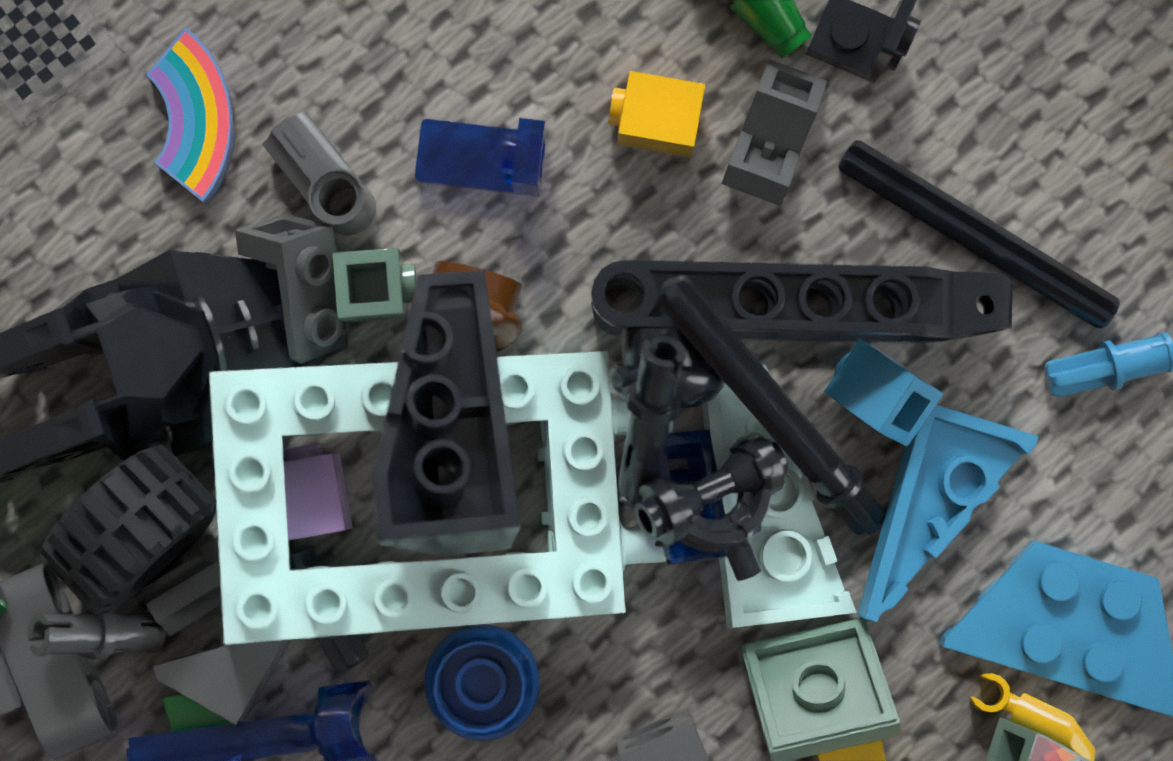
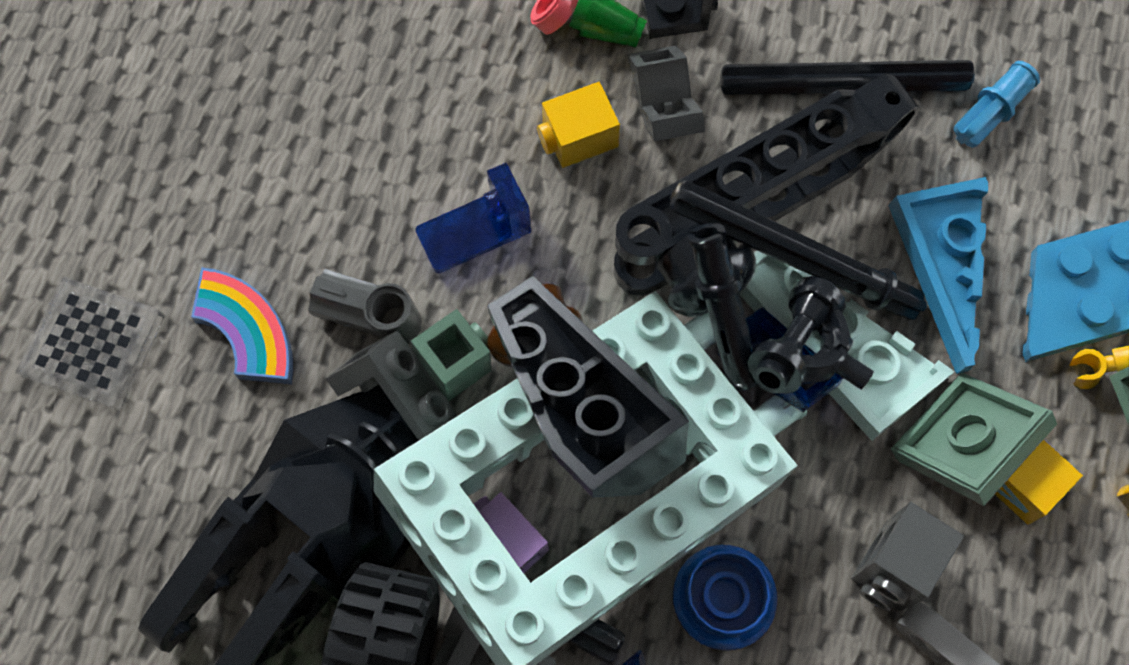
camera: 35 degrees left, 15 degrees down
dark azure brick [824,338,944,447] -> none

